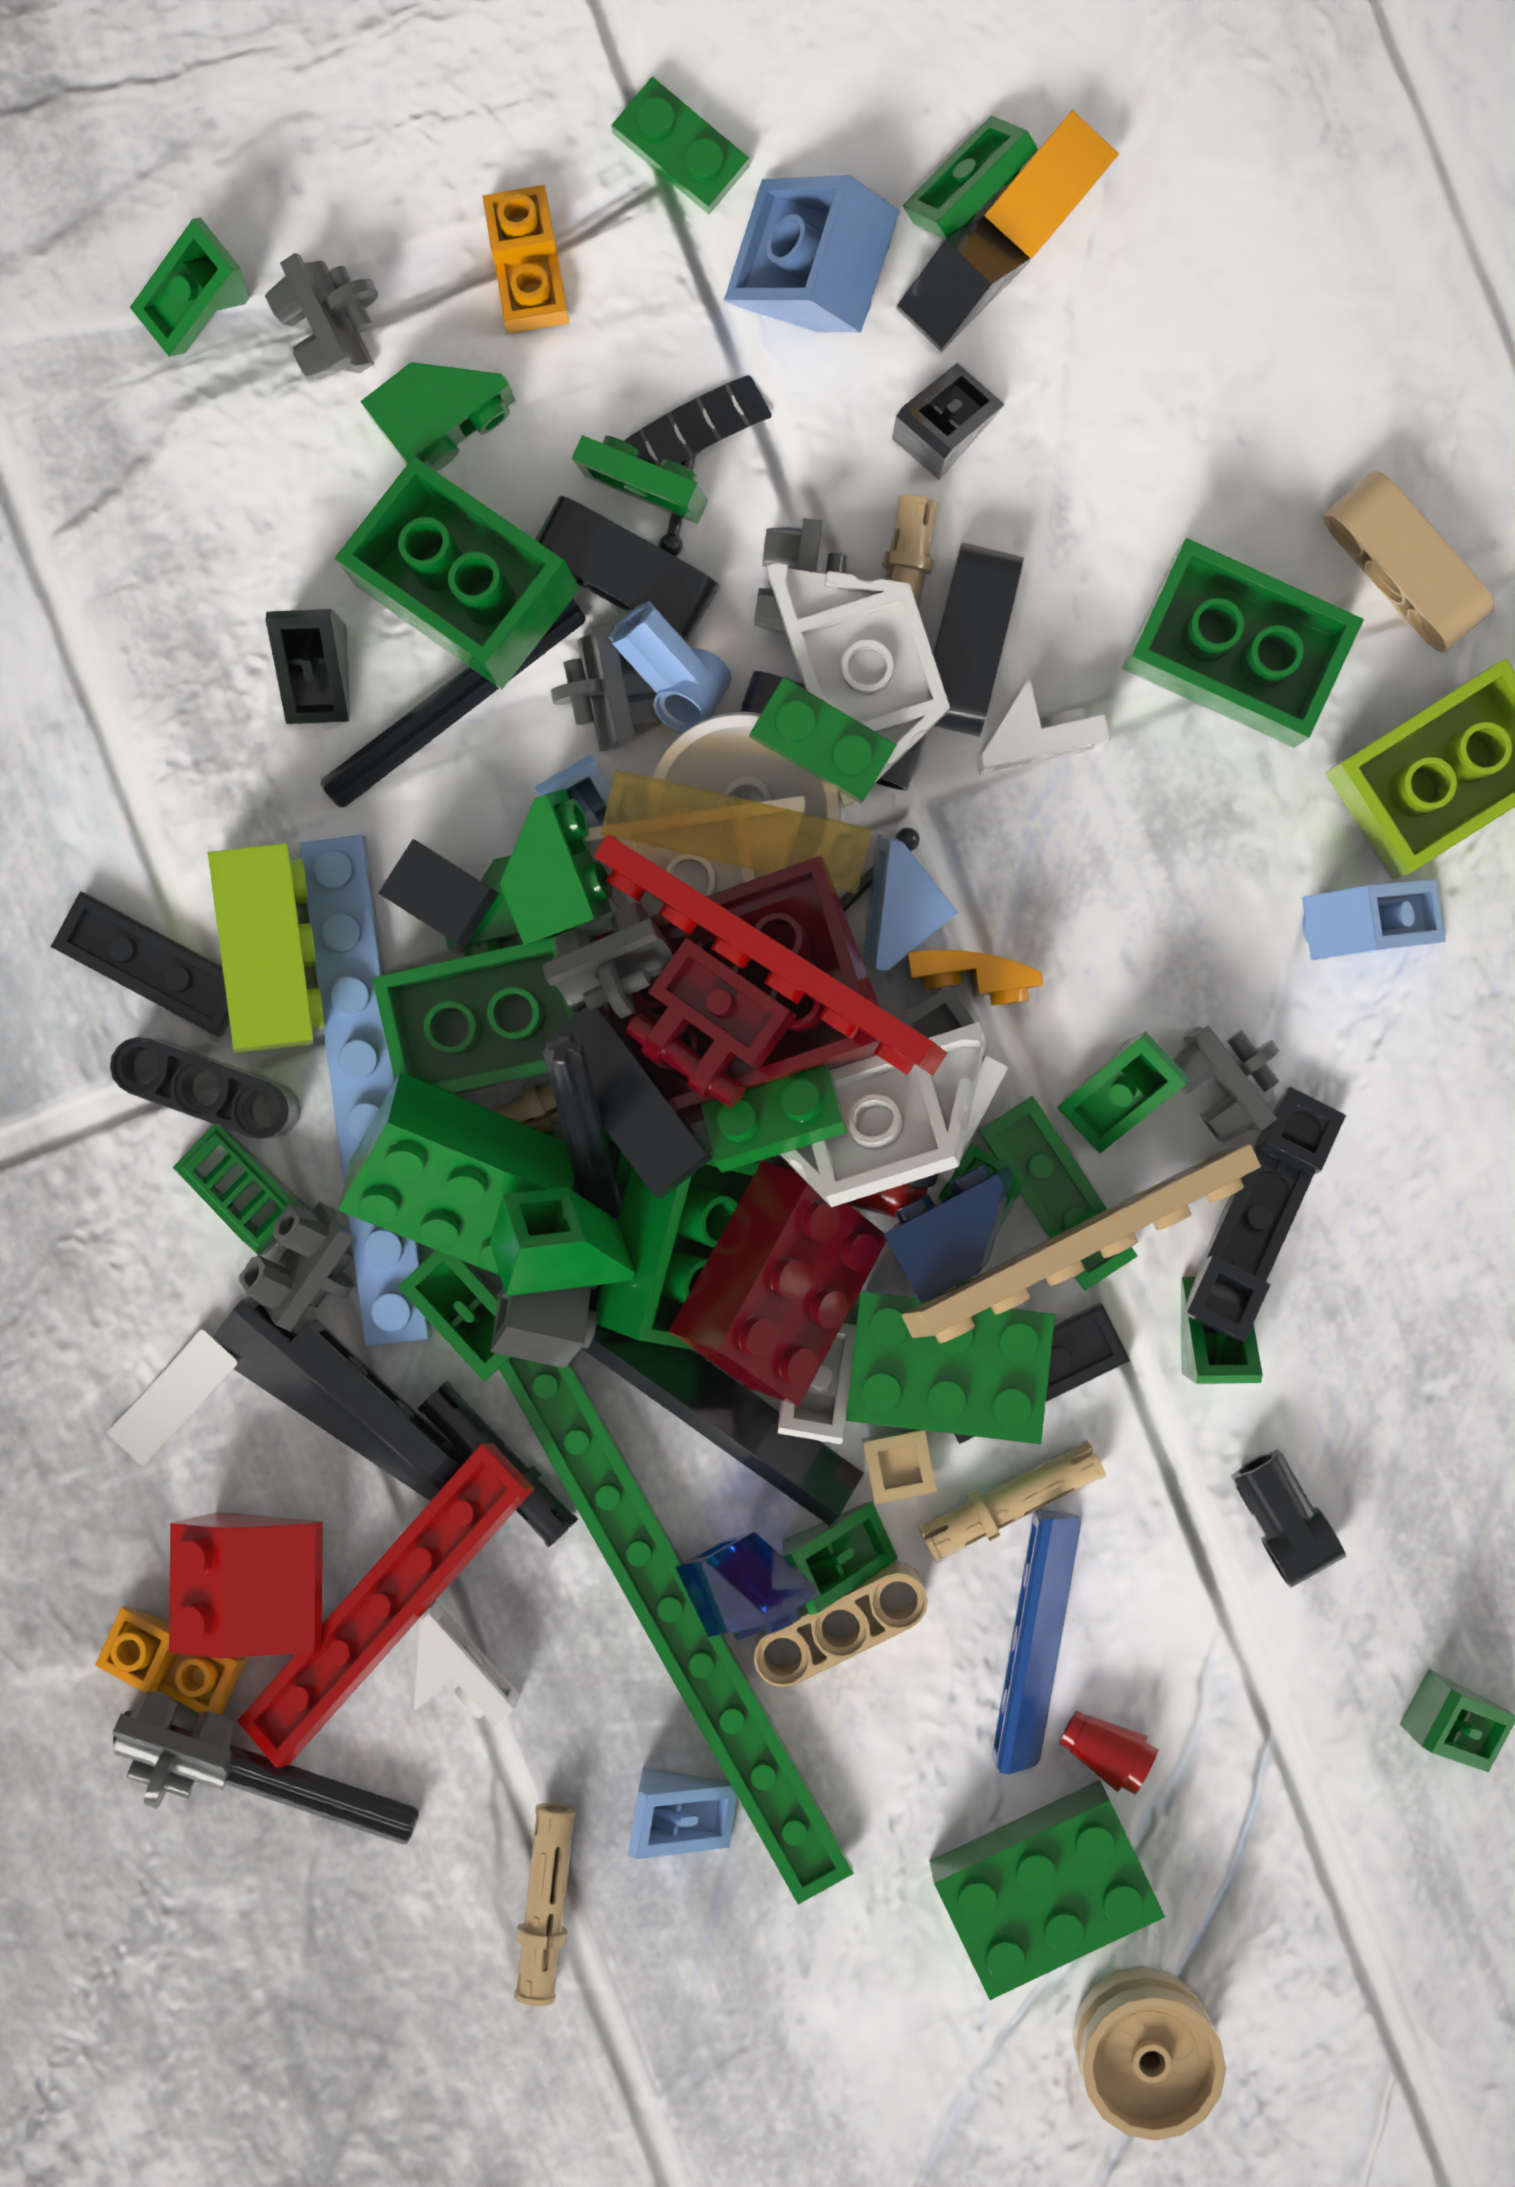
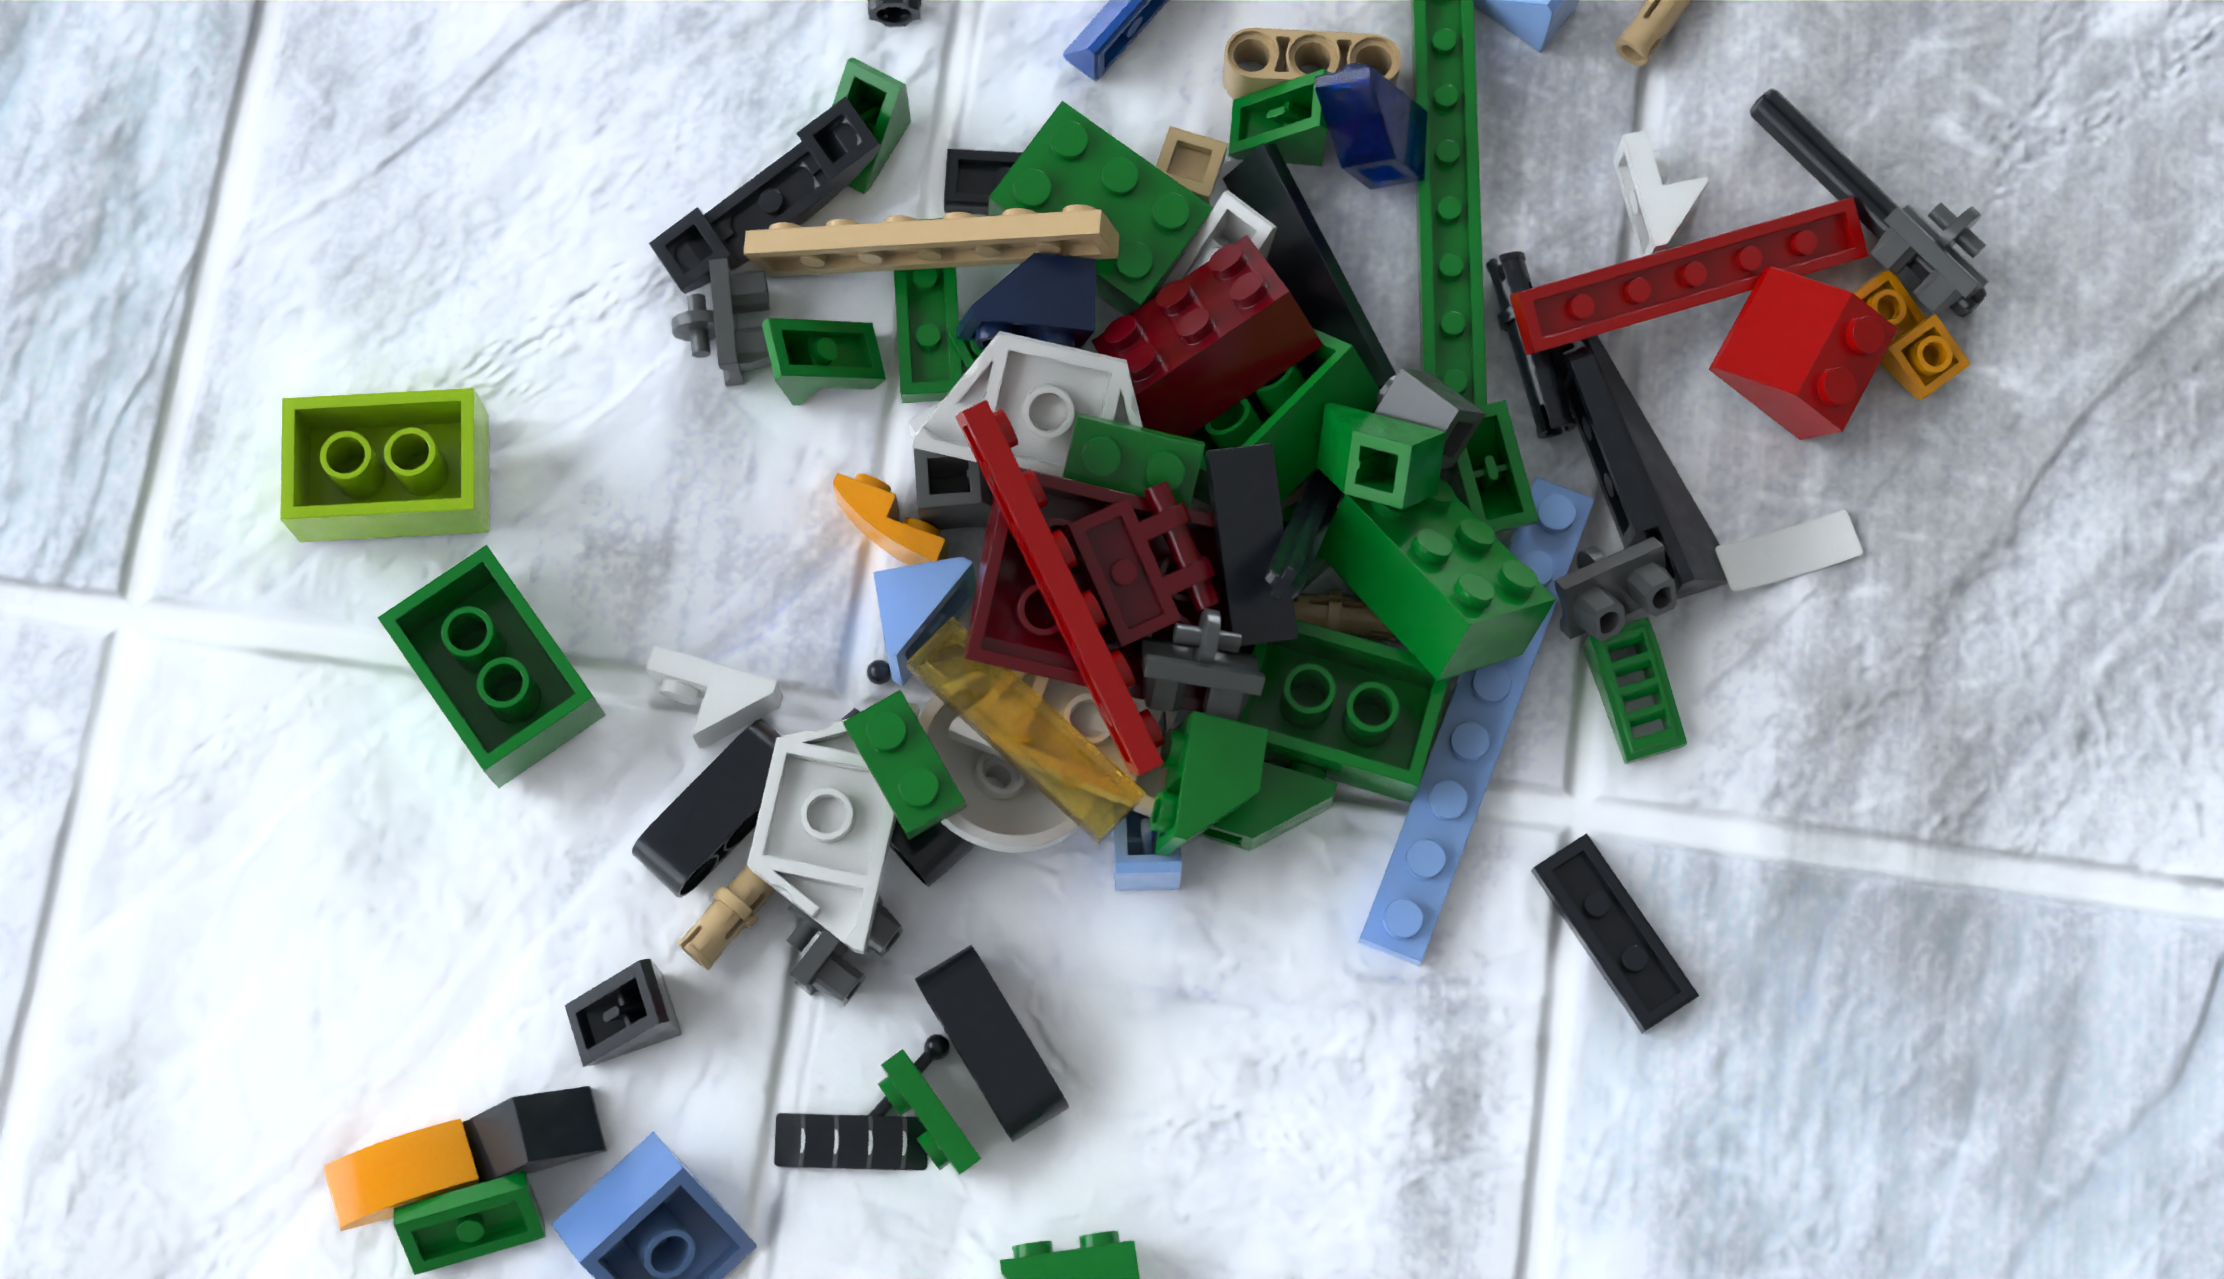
camera: 150 degrees left, 15 degrees down
black beam [110,1037,300,1139] -> none
lime brick [207,843,325,1054] -> none
black slope [265,609,350,724] -> none
black axle [320,599,586,808] -> none
green brick [335,456,580,690] -> none
black slope [378,839,499,948] -> none
dark grey hips [550,623,662,752] -> none
light blue piece [608,601,732,733] -> none
tan pin [917,1440,1106,1564] -> none
light blue slope [1302,879,1446,960] -> none
tan beam [1323,470,1495,653] -> none

